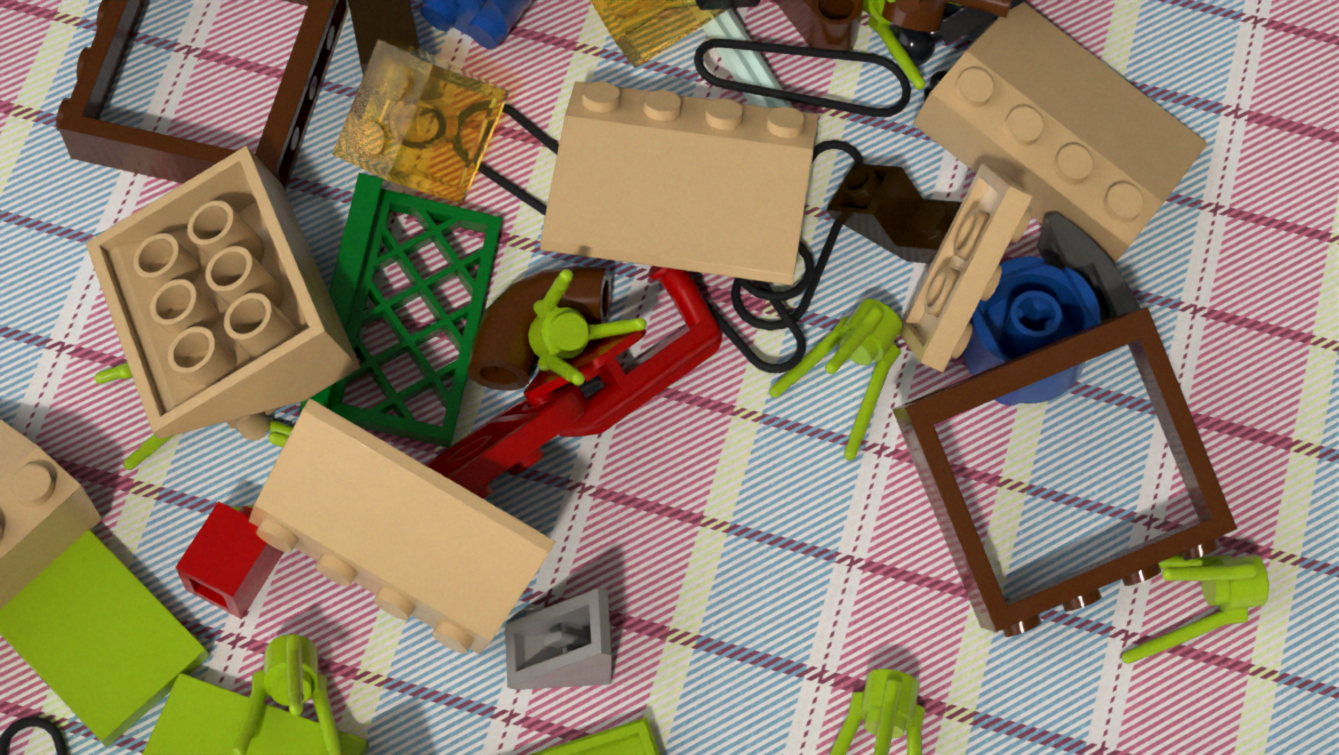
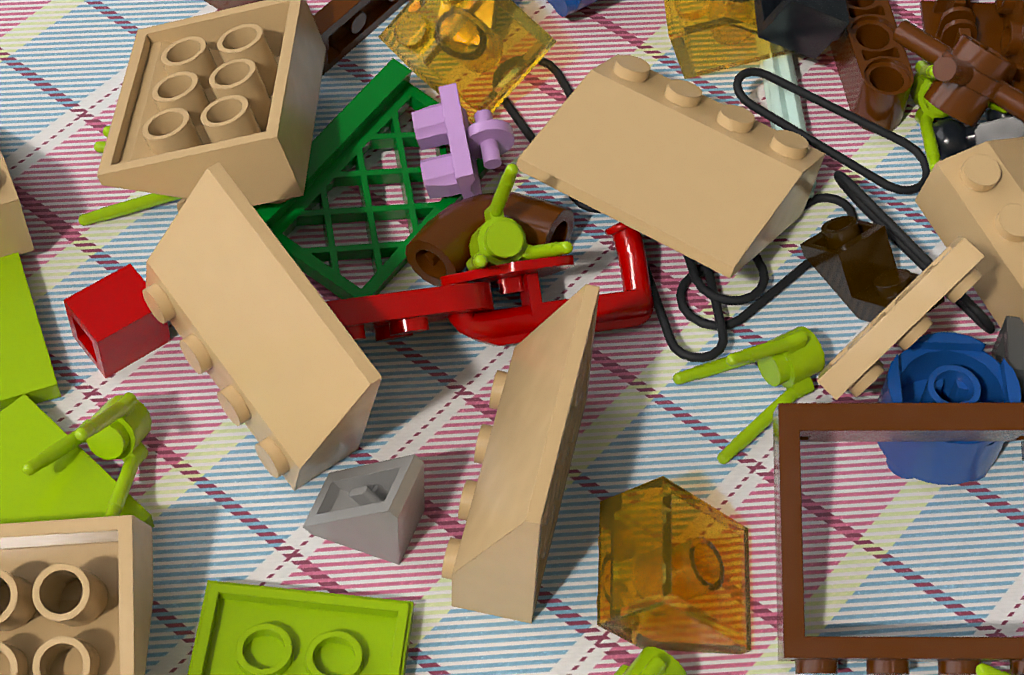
camera: 25 degrees right, 10 degrees down
none -> lavender hips [411,83,515,199]
none -> tan slope [442,284,600,624]
none -> clear yellow slope [596,476,751,655]
none -> black piece [834,171,995,334]

